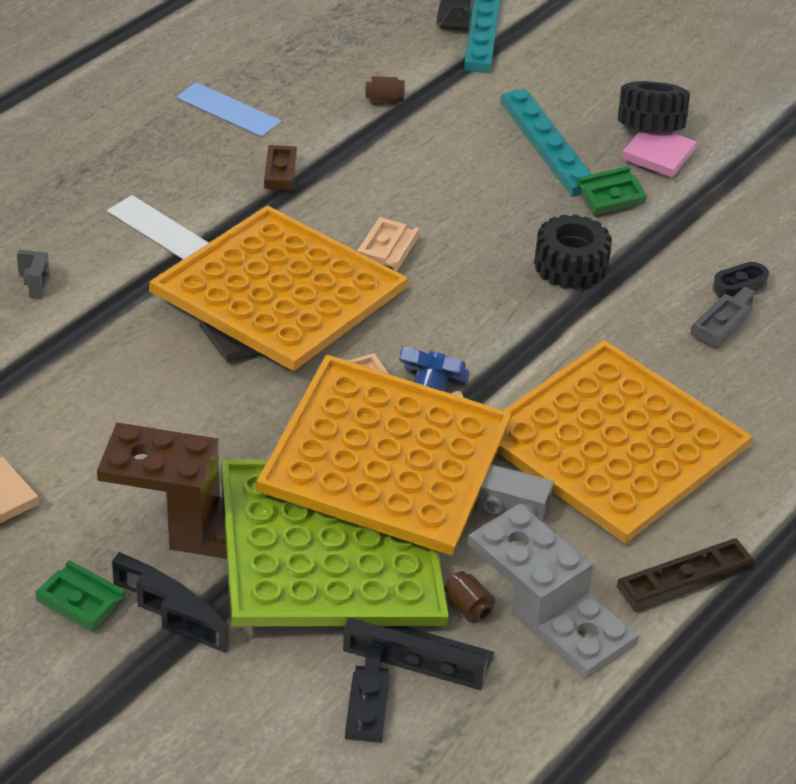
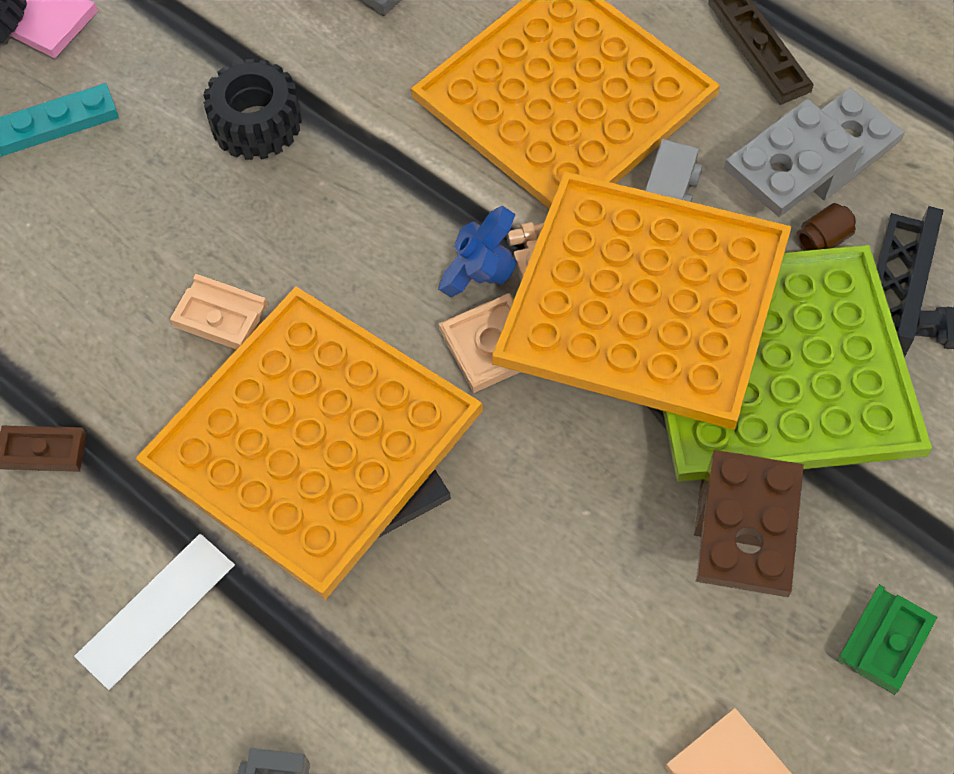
camera: 85 degrees left, 20 degrees up
black slope [112,552,229,653] -> none
green plate [576,166,647,216] -> none

